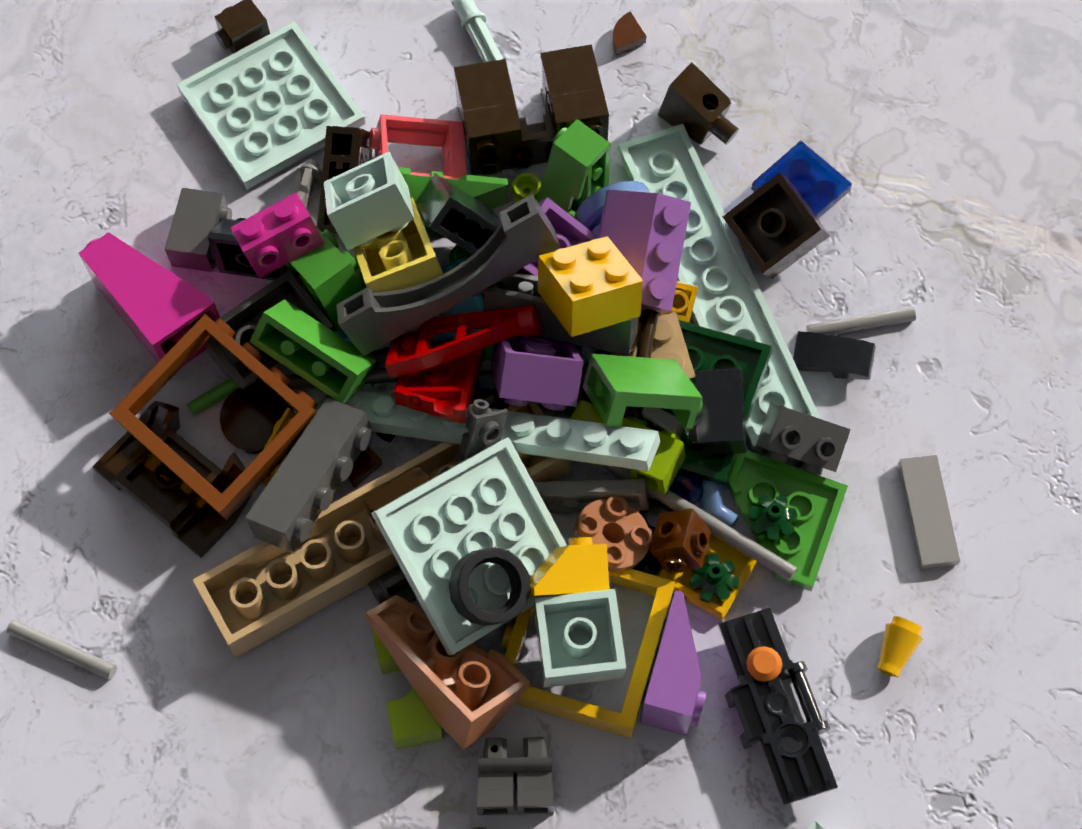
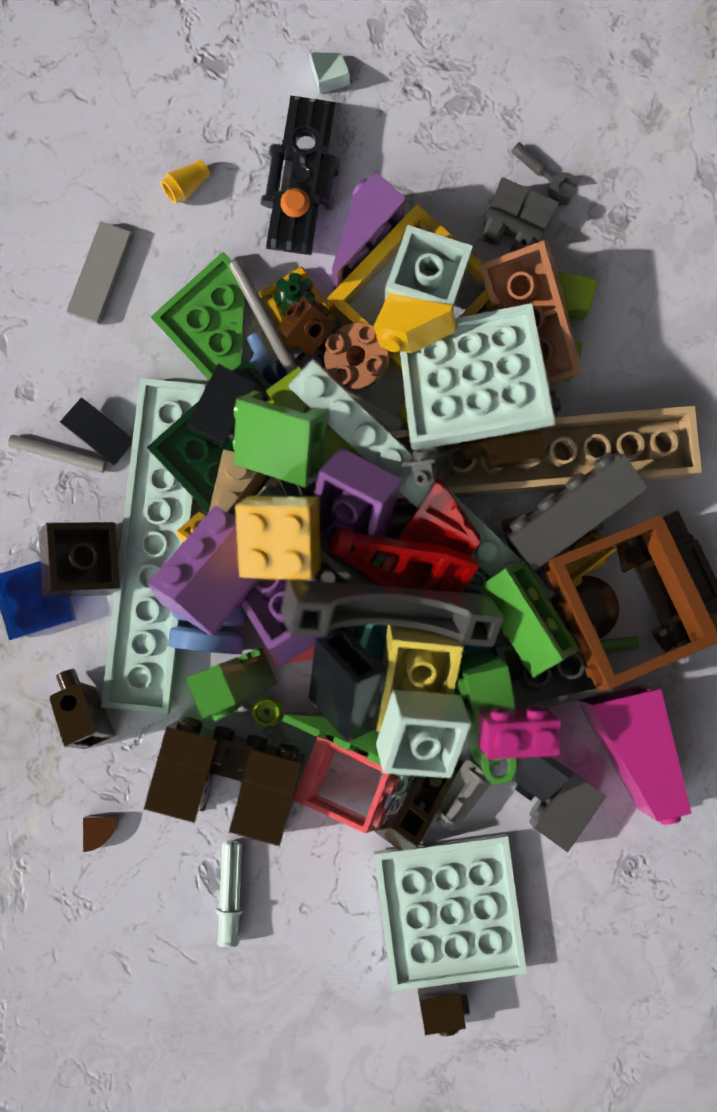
camera: 155 degrees left, 20 degrees up
black tyre [448,547,531,626] -> none
dark green plant [748,494,797,542] -> none
dark grey brick [756,402,851,475] -> none

